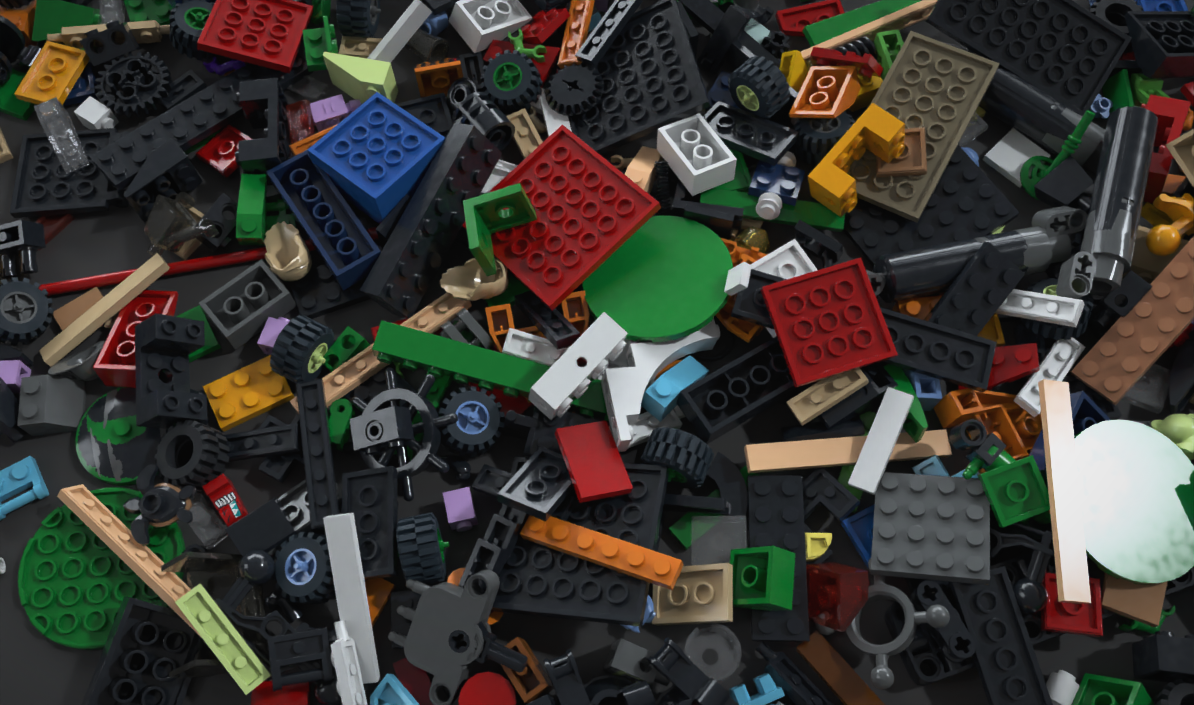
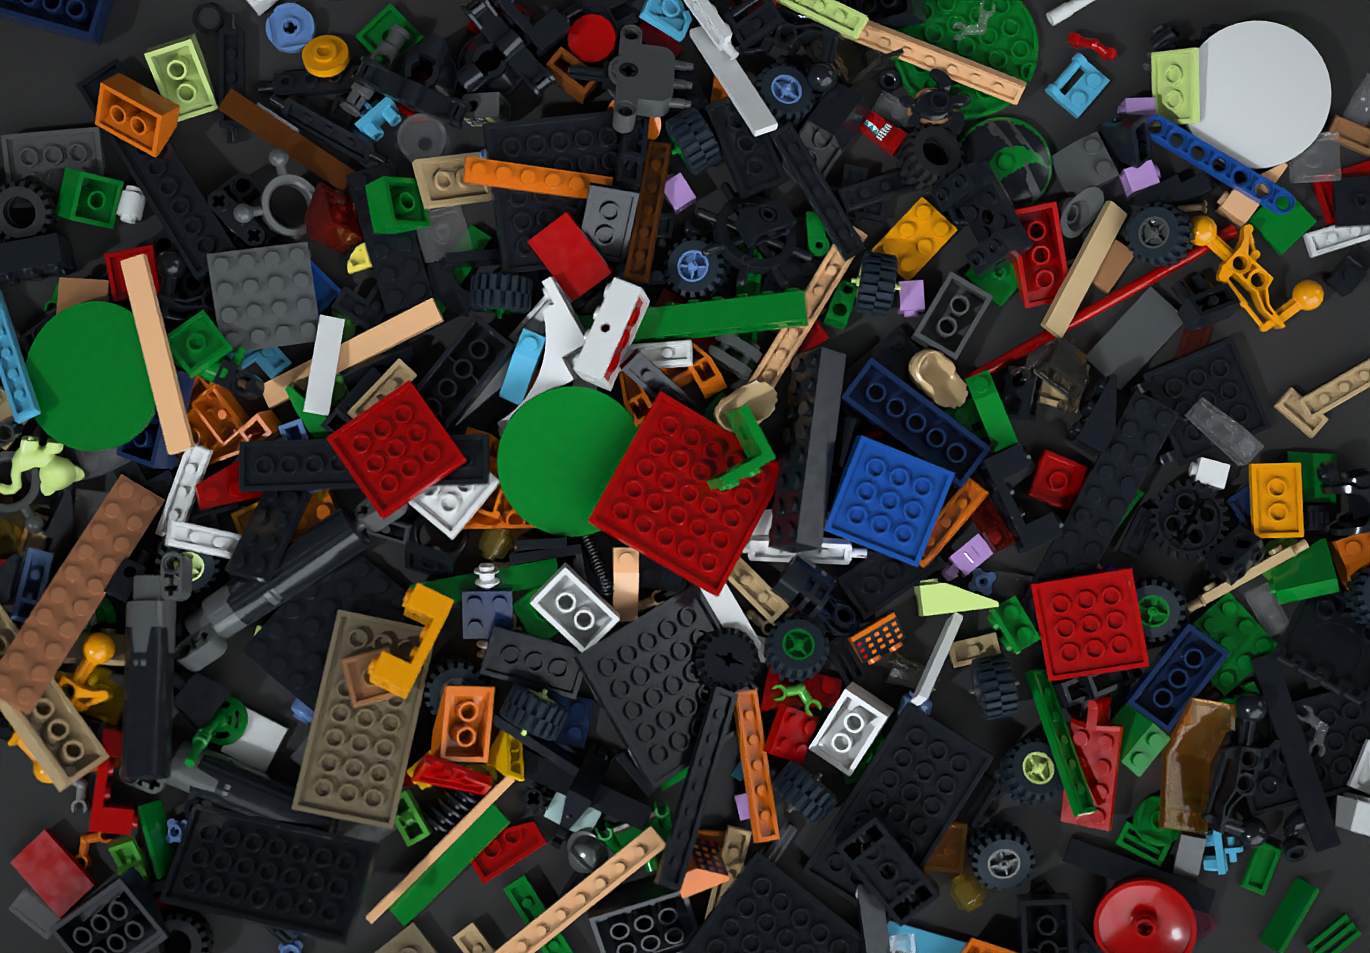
camera: 160 degrees right, 20 degrees up
white tile [724,262,751,296] -> none
none -> reddish brown tile [624,140,672,284]
none -> clear arm [952,0,995,40]
none -> medium blue plate [968,568,996,596]
none -> dark grey tile [1083,286,1183,391]

